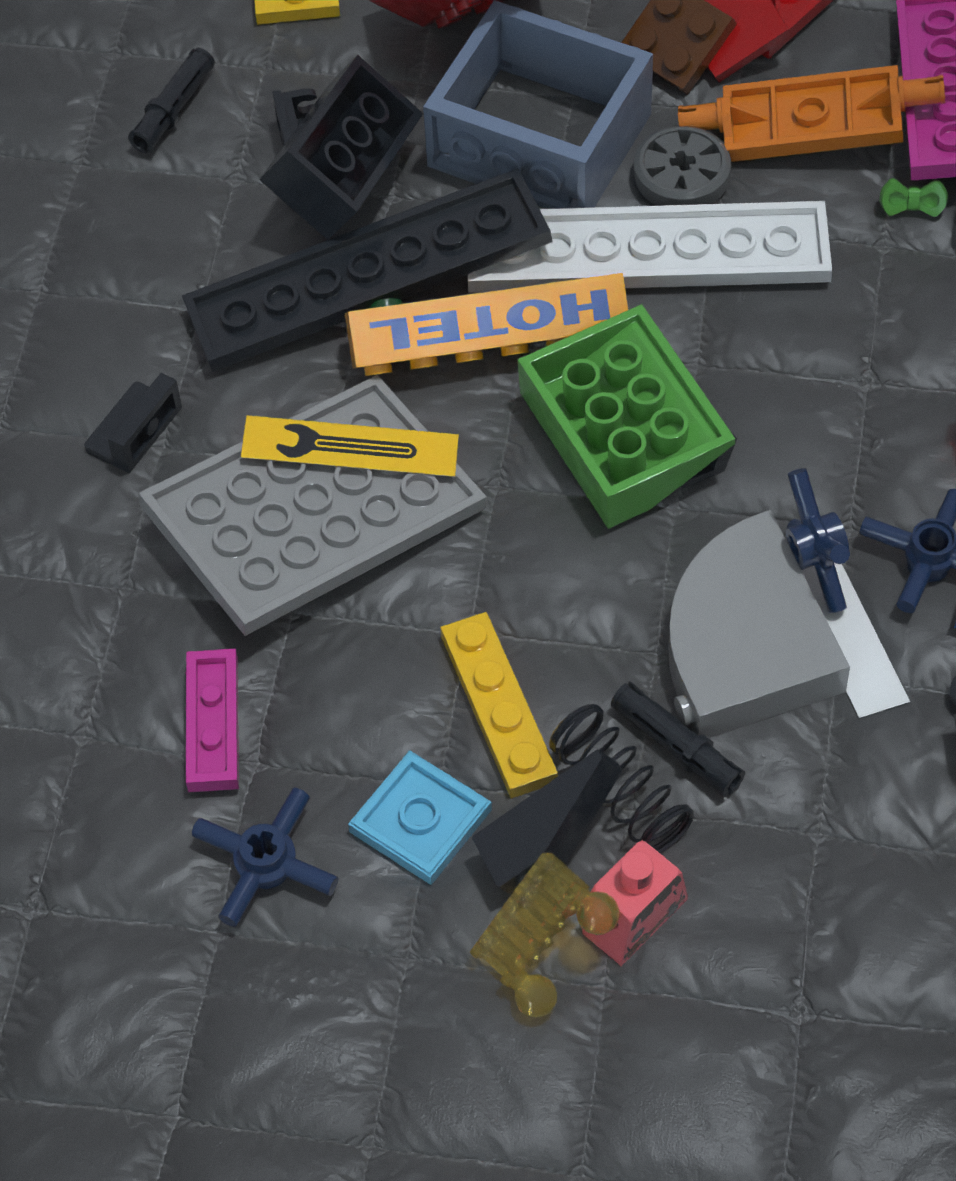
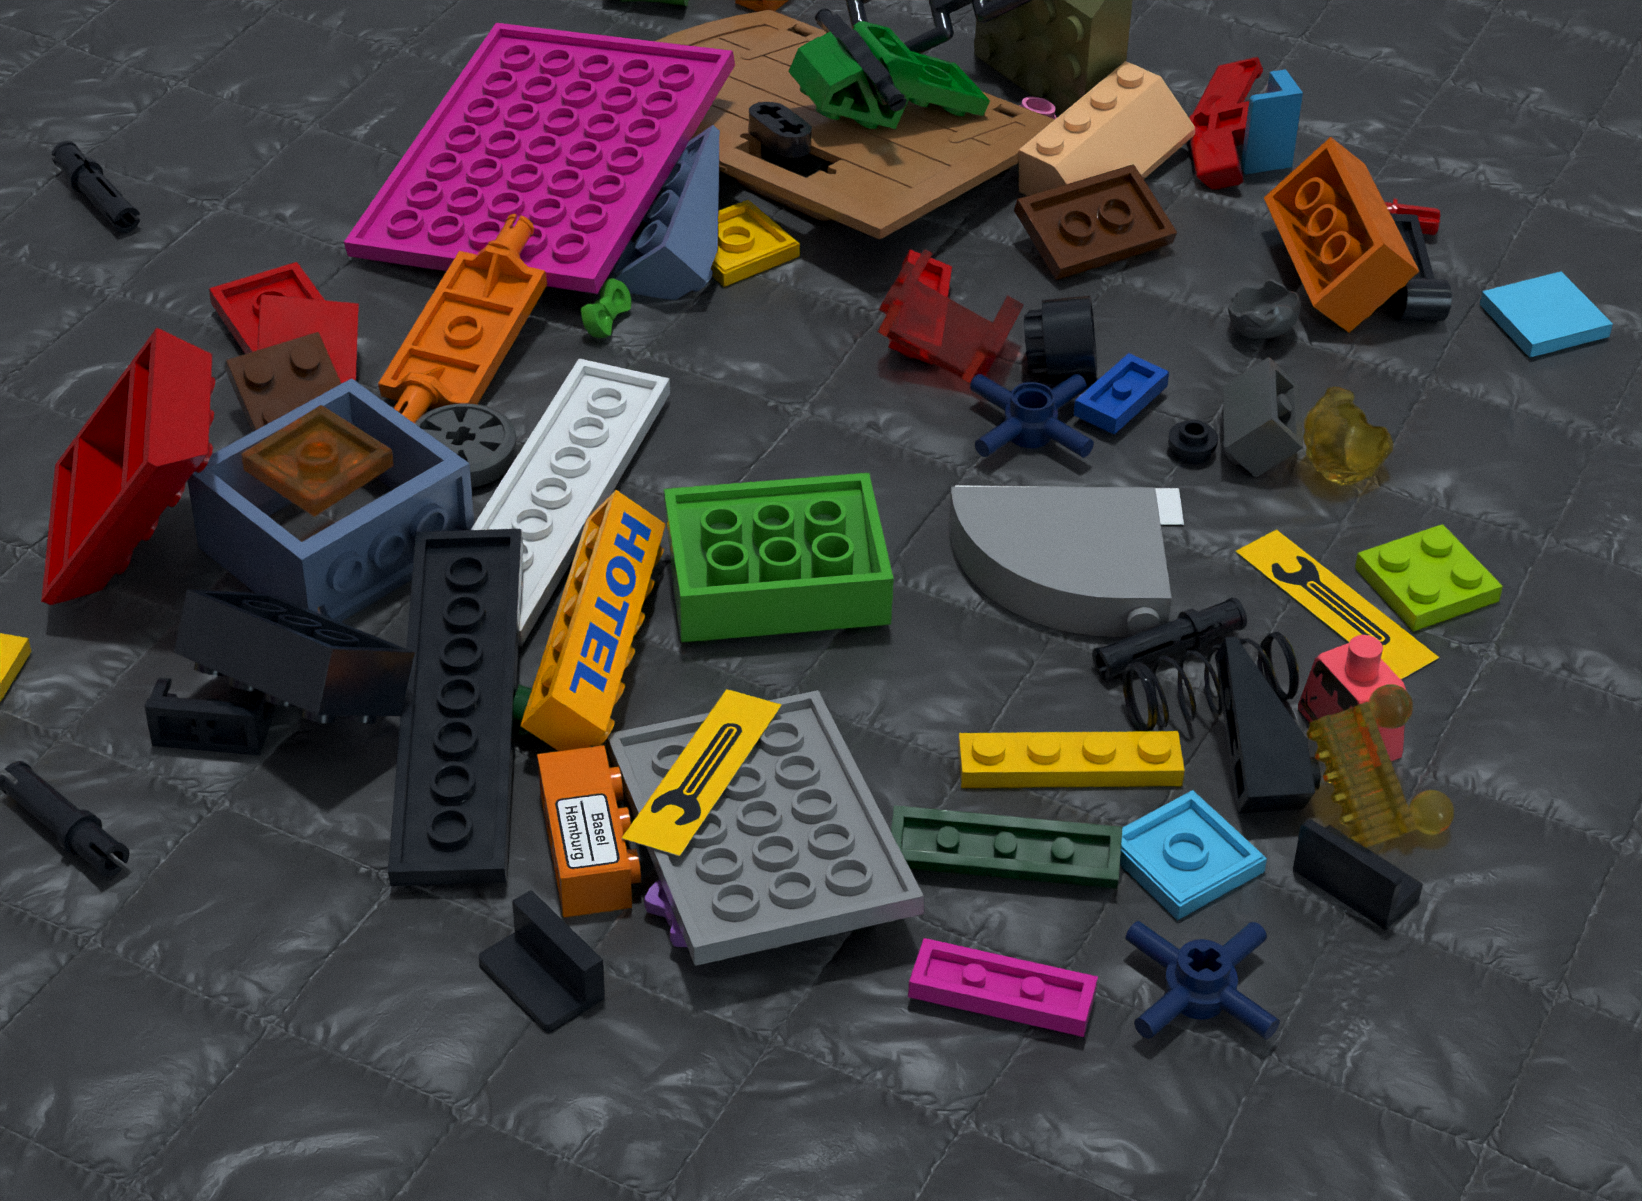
camera: 75 degrees left, 15 degrees down
dark blue bar [786,468,850,613] -> none
none -> clear orange plate [241,405,394,517]
none -> orange brick [537,745,641,918]
none -> dark green plate [891,805,1123,889]
none -> yellow sticker [1235,529,1440,680]
none -> black panel [1293,819,1423,930]
none -> lime plate [1355,524,1503,632]

